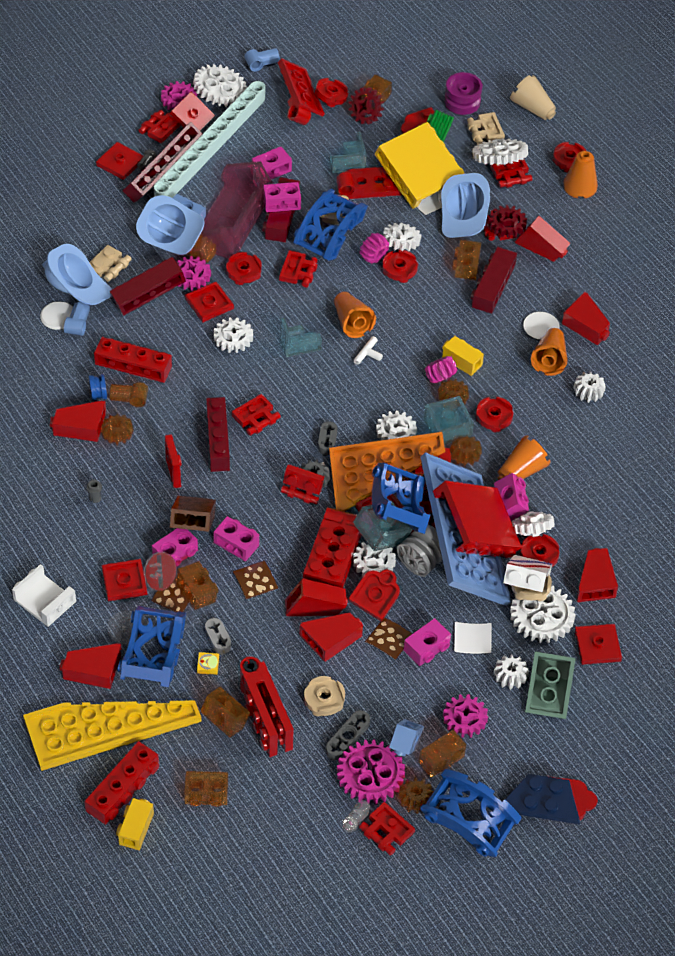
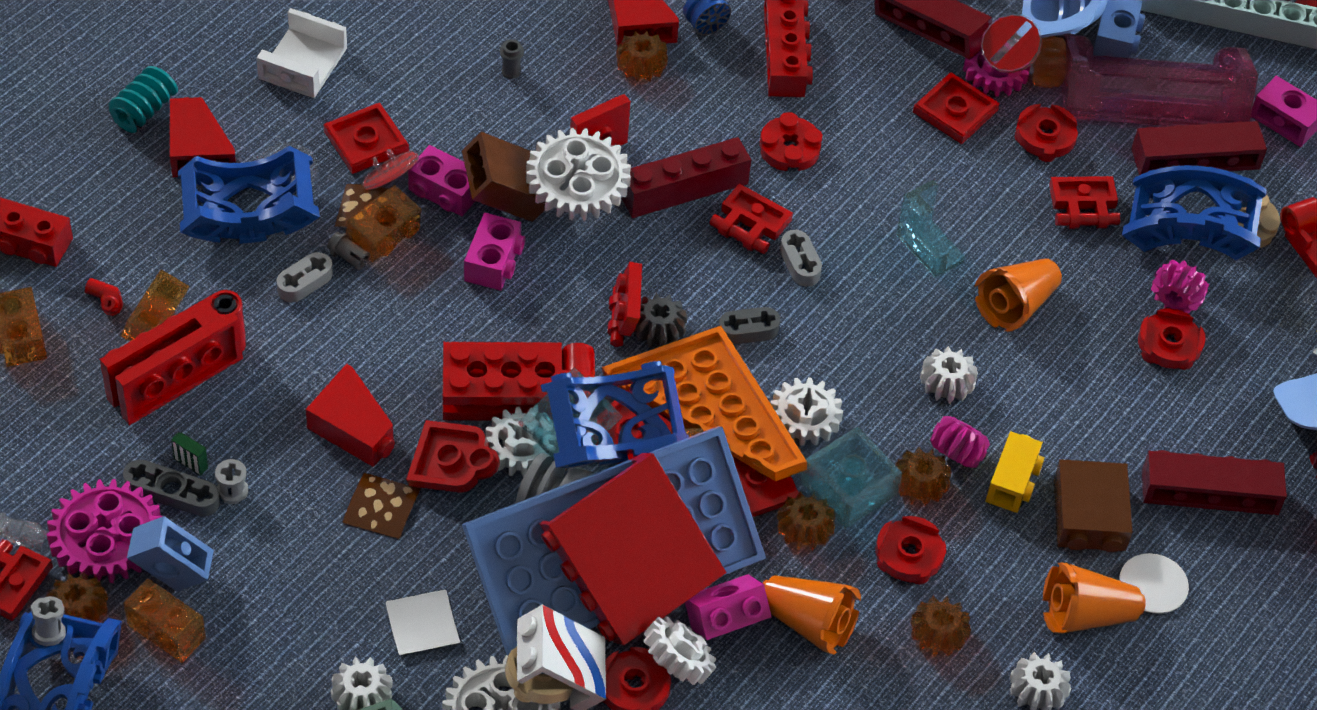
camera: 70 degrees right, 0 degrees up
yellow wing [23,700,202,771] -> none
clear orange piece [110,382,149,407] -> none
tile [197,652,219,675] -> none
white gear [214,317,253,353] -> none
reddish brown sticker [233,561,278,599] -> none
dark pink brick [263,182,301,212] -> none
red slope [285,579,348,617] -> none
tan plate [304,676,345,716] -> none
white piece [354,336,383,364] -> none
white gear [383,223,421,251] -> none
dark pink brick [403,618,451,666] -> none
dark pink gear [443,694,488,738] -> none
clear orange brick [452,240,481,280] -> none
red slope [562,292,610,345] -> none
none -> light grey bush [31,596,66,646]
none -> red arm [85,278,124,316]
none -> teal piece [108,66,178,133]
none -> dark green tile [171,432,208,476]
none -> light grey bush [215,459,248,504]
none -> dark grey pin [327,232,370,270]
none -> white gear [526,128,631,221]
none -> red plate [759,112,823,171]
none -> light grey beam [780,230,822,287]
none -> clear orange gear [910,595,971,657]
none -> white gear [920,346,978,404]
none -> red piece [981,14,1043,73]
none -> reddish brown brick [1054,459,1133,552]

